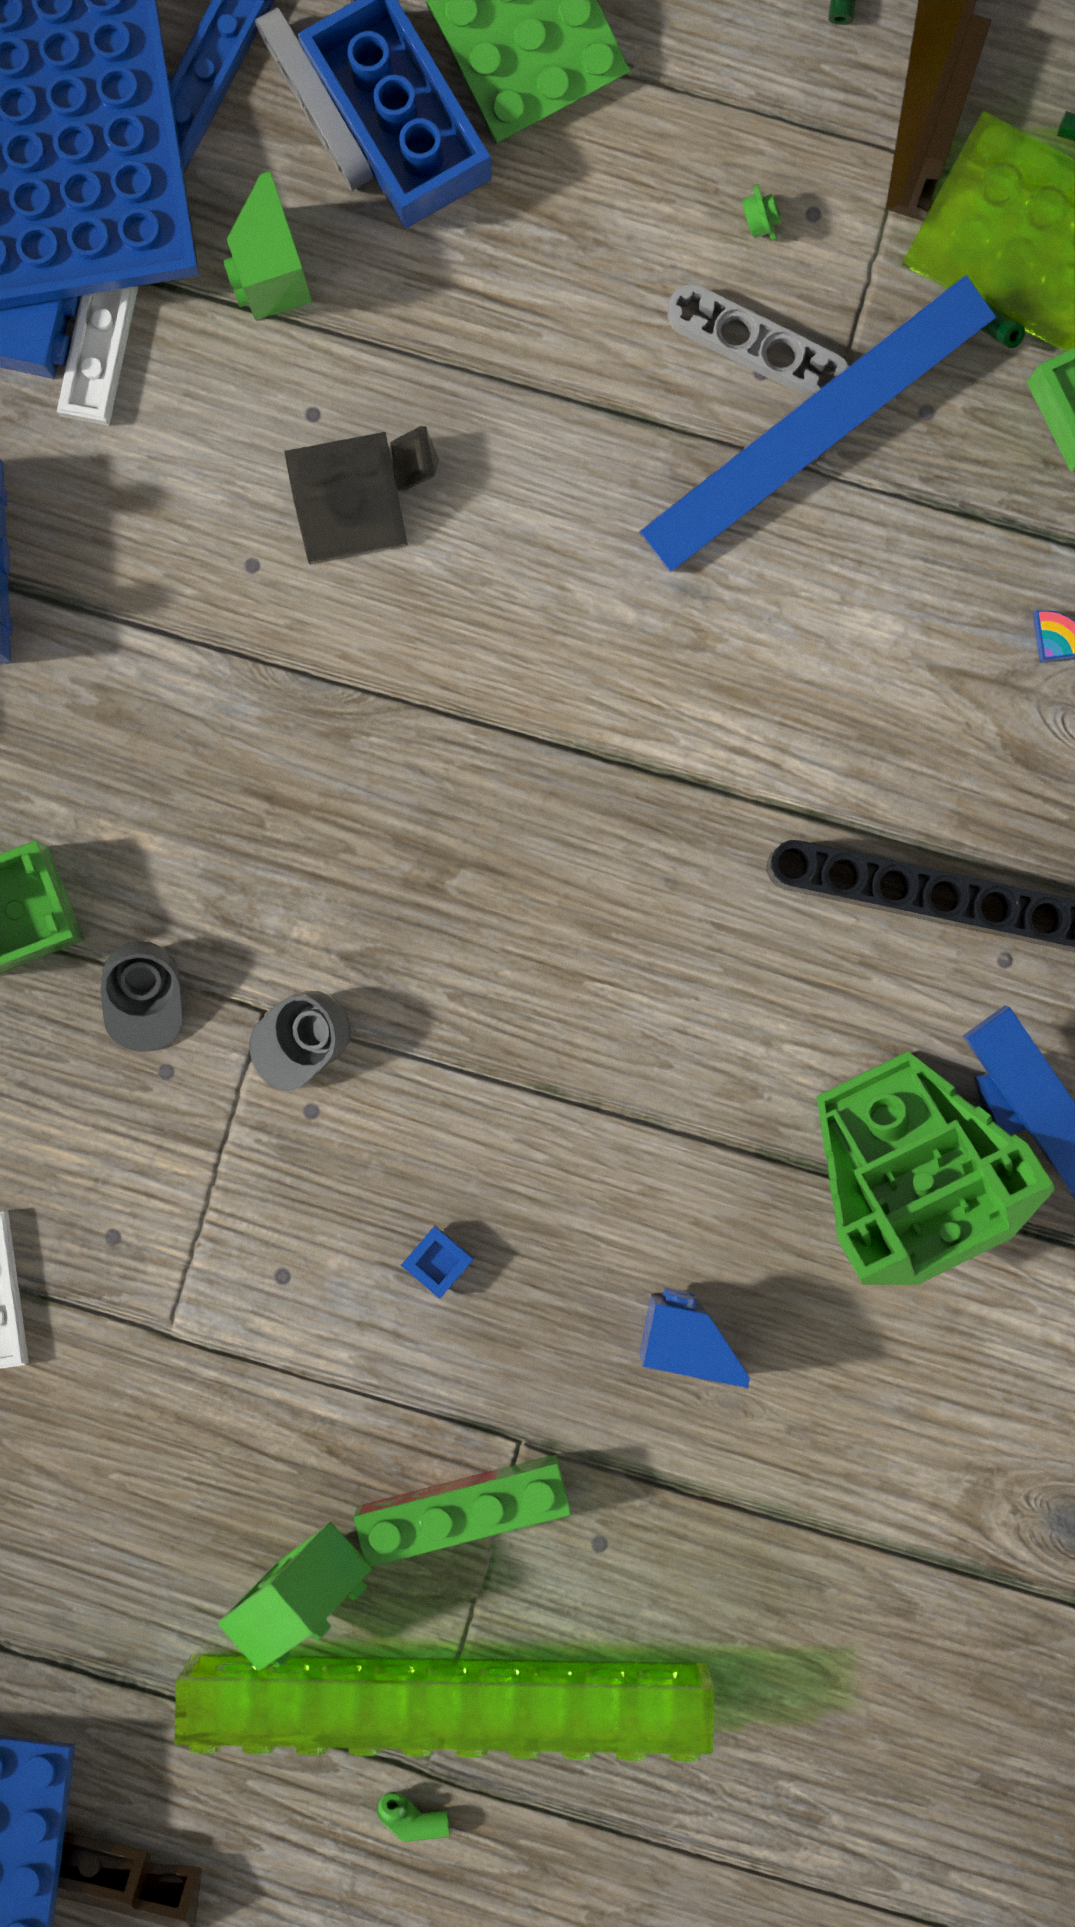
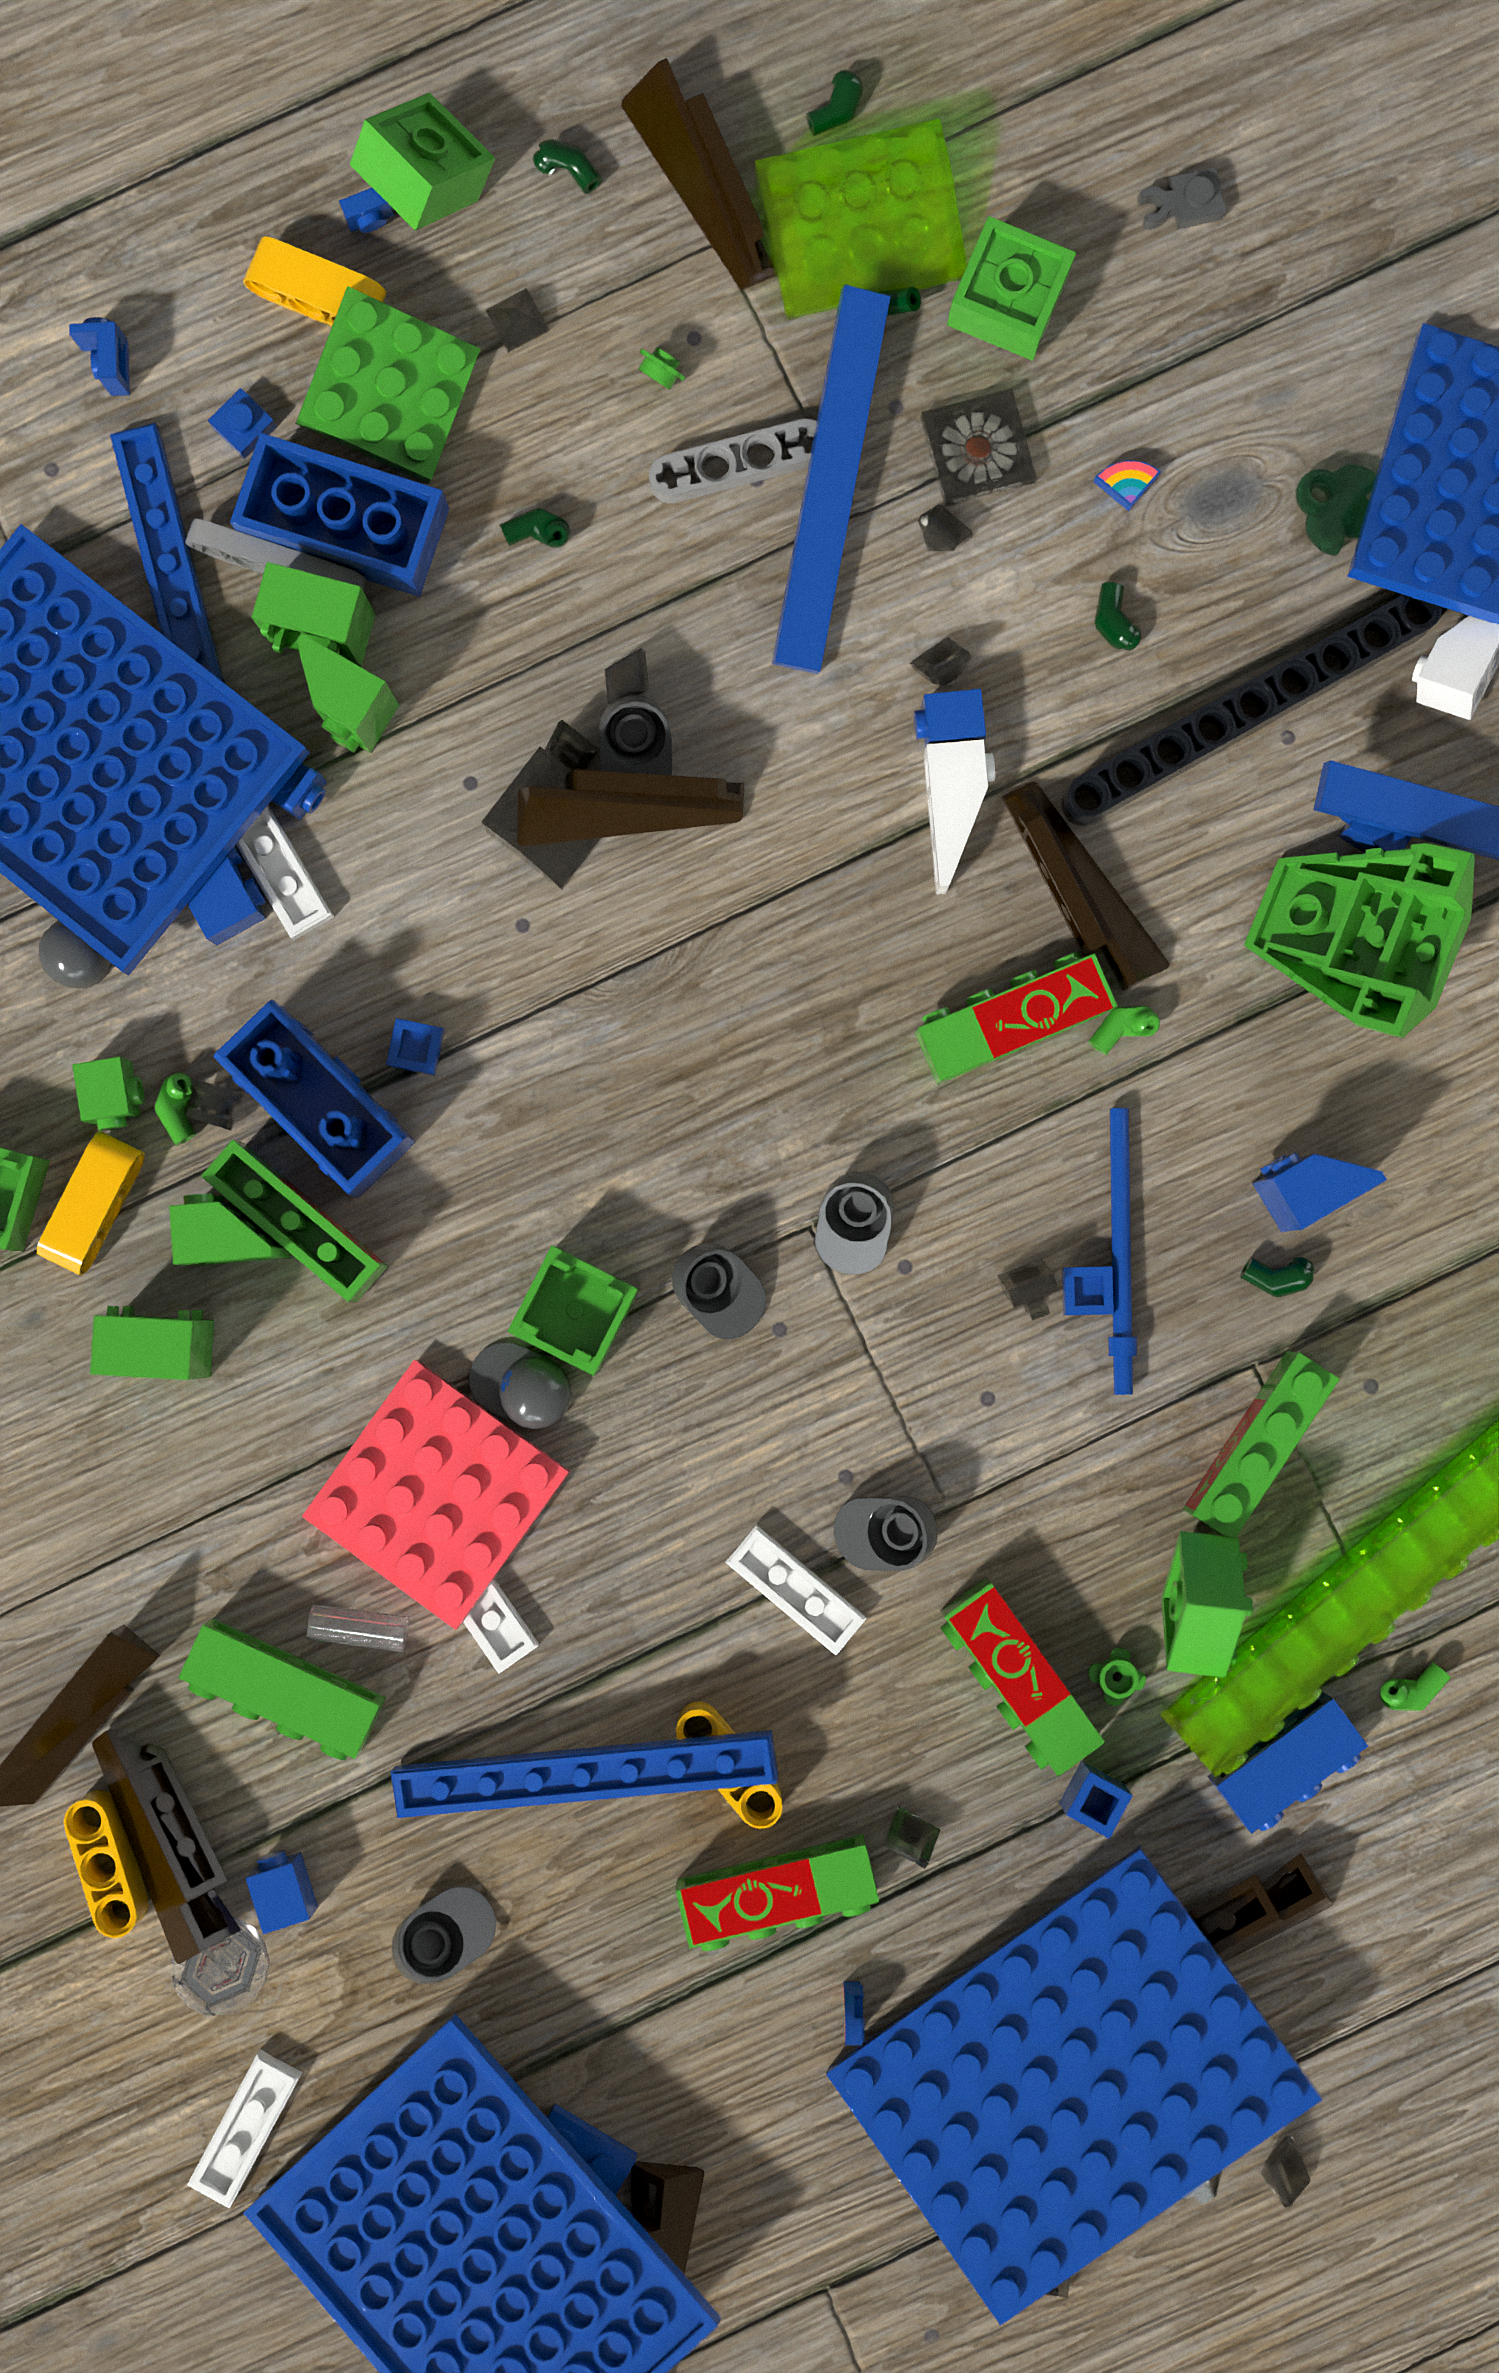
camera: 45 degrees left, 0 degrees up
none -> bright green container [251,562,376,667]
none -> blue bracket [271,764,327,821]
none -> blue plate [386,1018,445,1076]
none -> clear smoke slope [486,288,549,353]
none -> dark green arm [499,508,570,548]
none -> dark brown wedge [517,770,744,846]
none -> dark grey cap [598,695,672,775]
none -> clear smoke slope [605,648,649,705]
none -> dark grey cap [834,1495,938,1571]
none -> clear smoke slope [910,637,971,686]
none -> blue brick [914,688,986,748]
none -> brick [915,951,1117,1085]
none -> clear smoke slope [918,504,974,552]
none -> clear smoke tile [920,388,1037,507]
none -> white slope [923,739,995,894]
none -> brick [940,1577,1105,1777]
none -> clear smoke tile [997,1259,1059,1321]
none -> dark brown wedge [1002,782,1169,991]
none -> blue brick [1059,1760,1133,1839]
none -> bright green arm [1088,1006,1160,1055]
none -> bright green plate [1088,1647,1146,1706]
none -> dark green arm [1095,582,1141,651]
none -> blue bar [1108,1108,1137,1395]
none -> blue brick [1207,1691,1368,1834]
none -> dark green arm [1240,1257,1315,1297]

